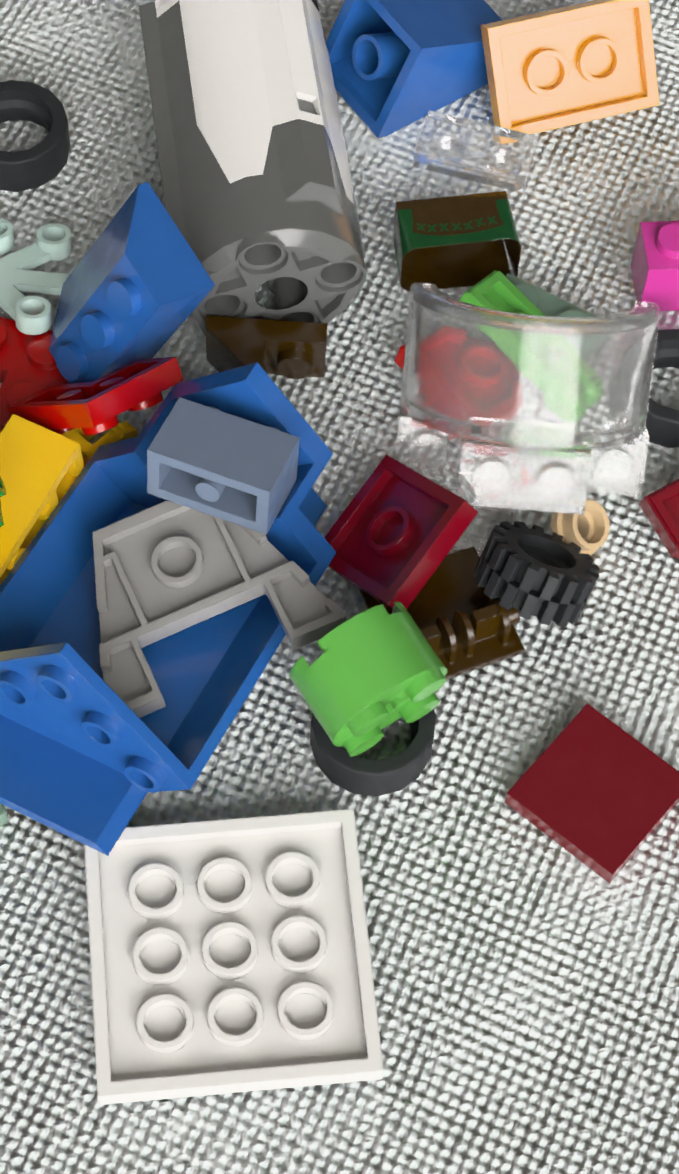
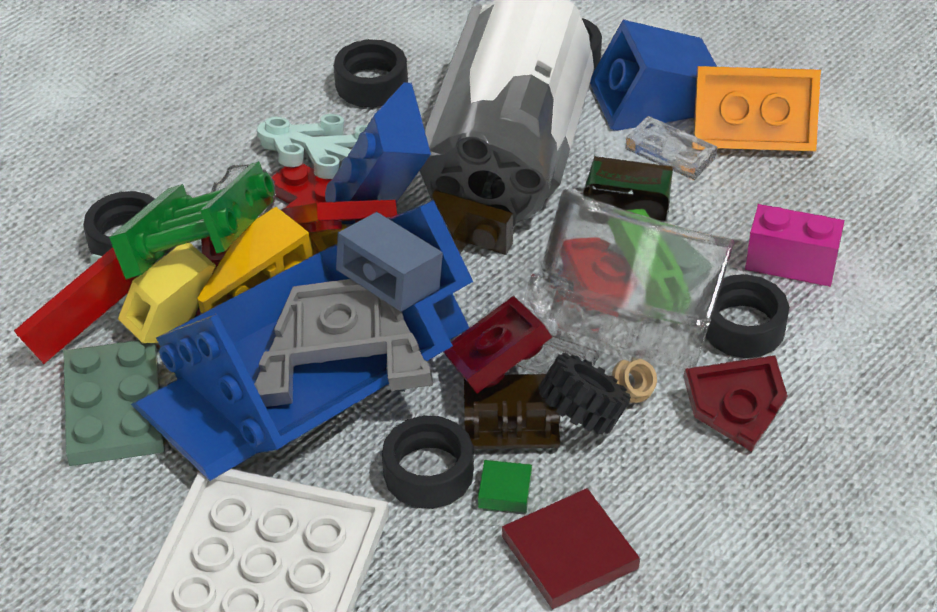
camera: 25 degrees right, 15 degrees down
bright green brick [289,602,447,757] -> none
none -> green tile [478,460,532,513]

